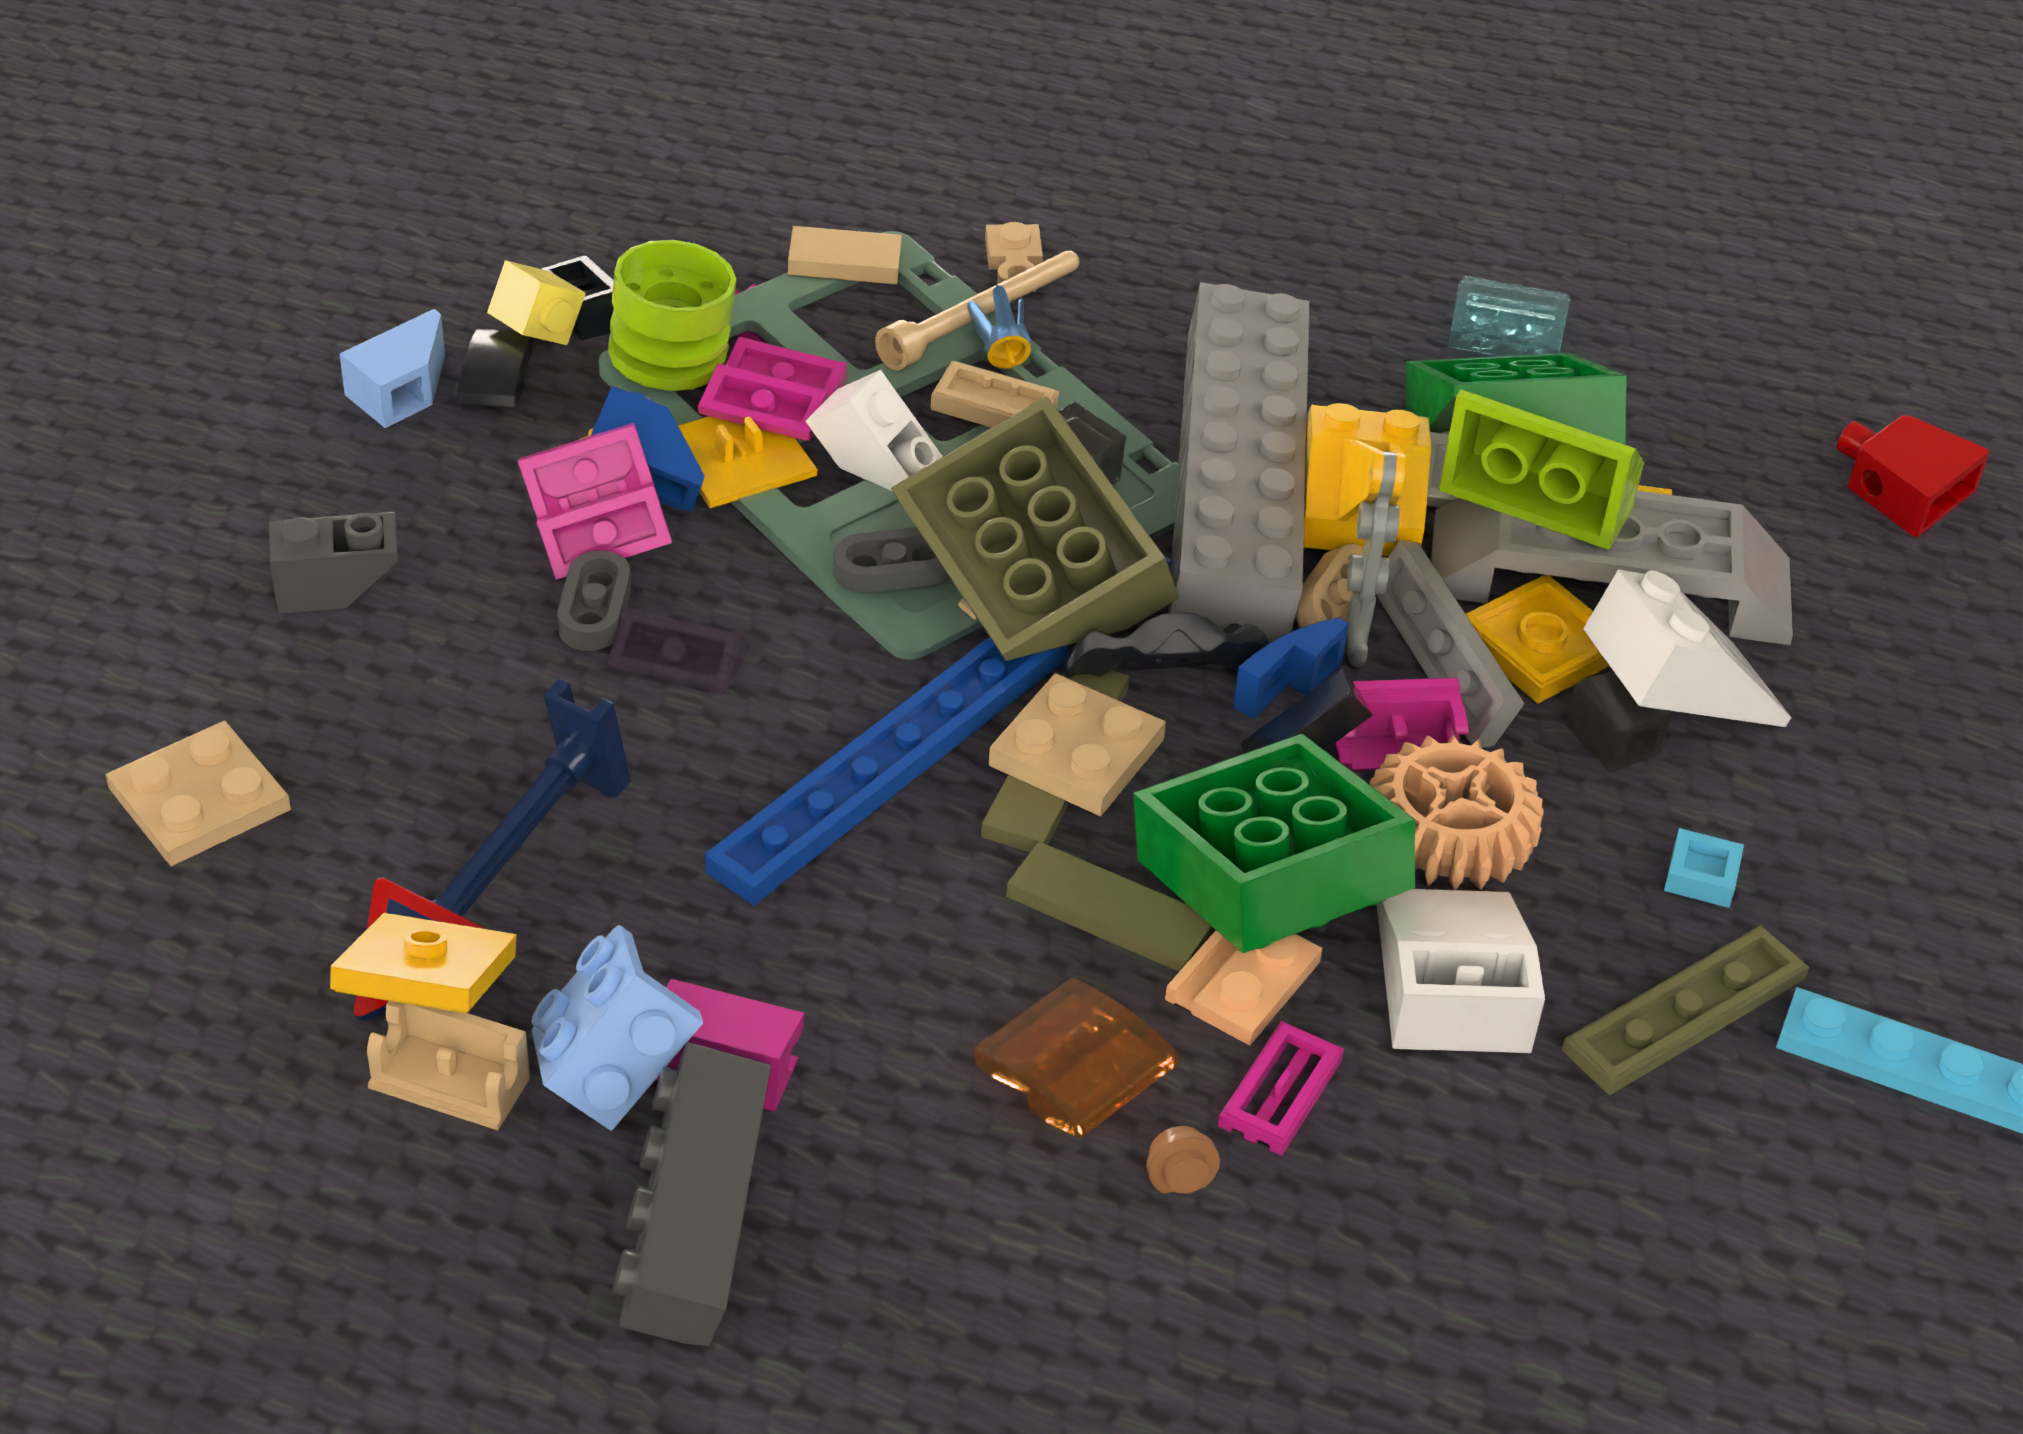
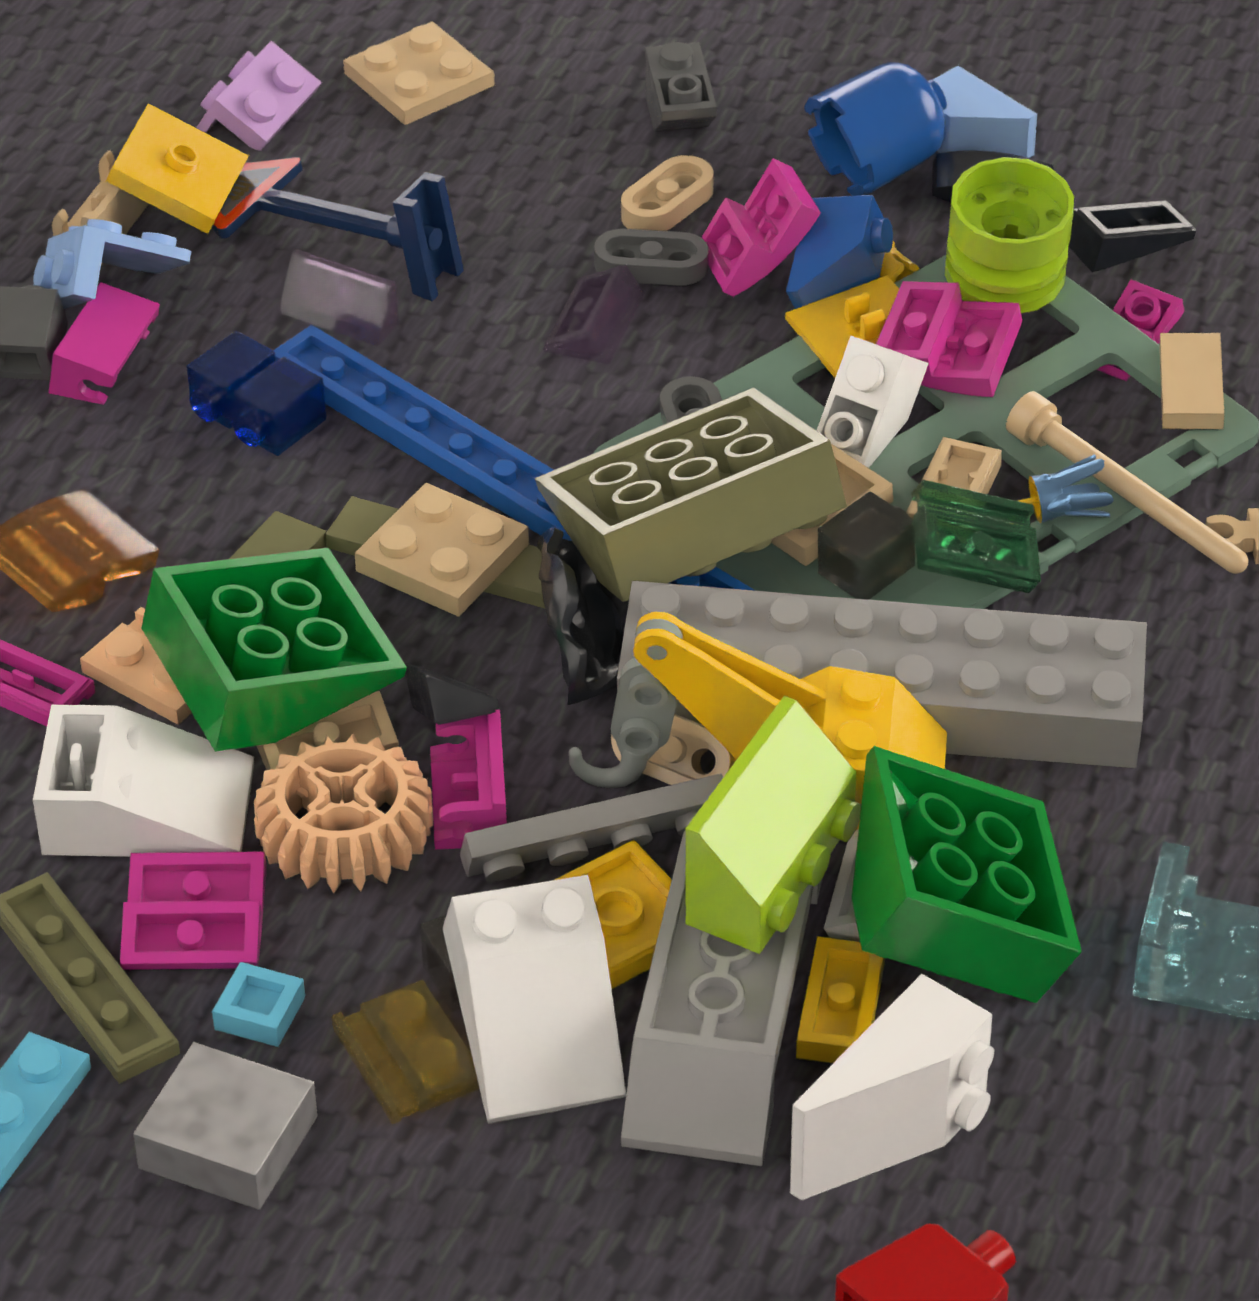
camera: 95 degrees right, 0 degrees up
light yellow brick [487,260,586,345] -> none
blue slope [1233,618,1349,719] -> none
none -> dark pink slope [120,852,267,970]
none -> flat silver piece [133,1042,317,1210]
none -> clear blue piece [187,330,327,456]
none -> lavender bracket [196,41,322,151]
none -> slope [280,249,398,346]
none -> clear yellow plate [332,979,480,1124]
none -> tan plate [621,155,714,231]
none -> white slope [790,974,994,1200]
none -> blue cylinder [804,62,947,196]
none -> clear green plate [911,480,1041,594]

